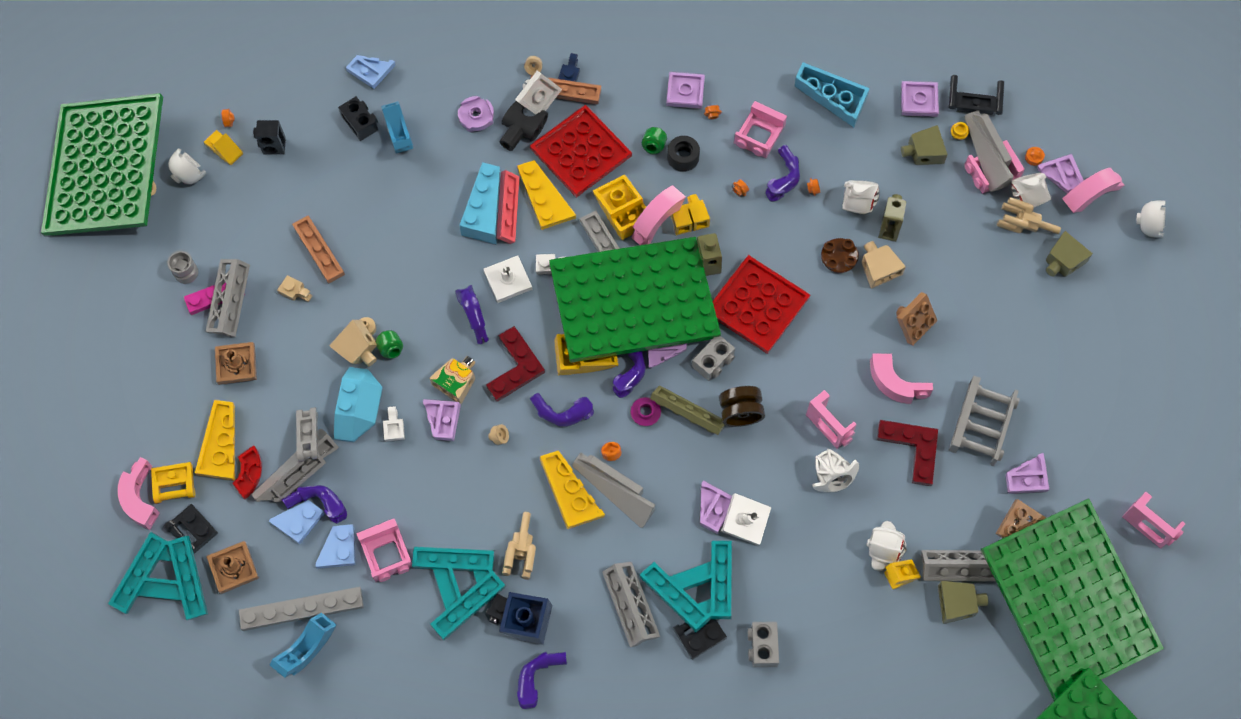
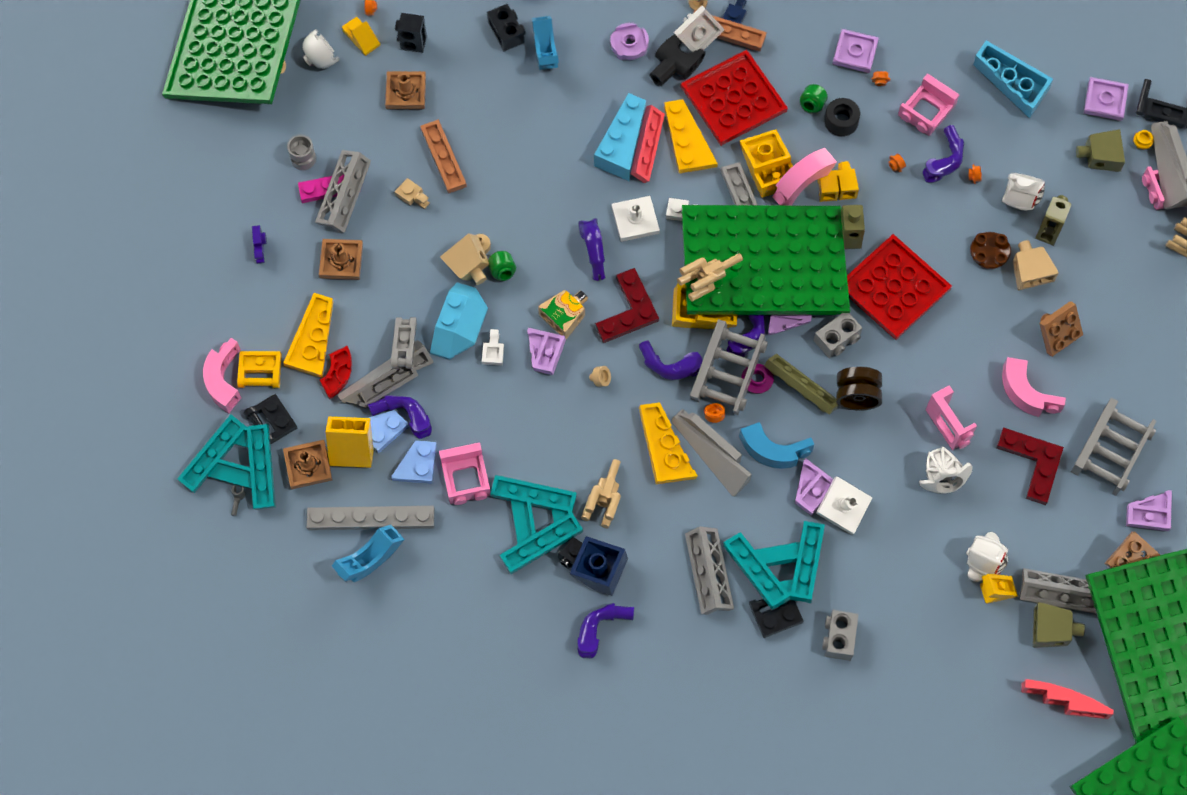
camera: 10 degrees right, 0 degrees up
none -> dark grey hand [231,485,245,516]
none -> dark purple plate [252,225,267,264]
none -> yellow brick [326,416,374,468]
none -> medium nougat plate [385,71,426,109]
none -> tan plant [677,253,743,302]
none -> light grey fence [690,319,768,415]
none -> dark azure arch [739,422,815,469]
none -> coral slope [1021,679,1114,719]

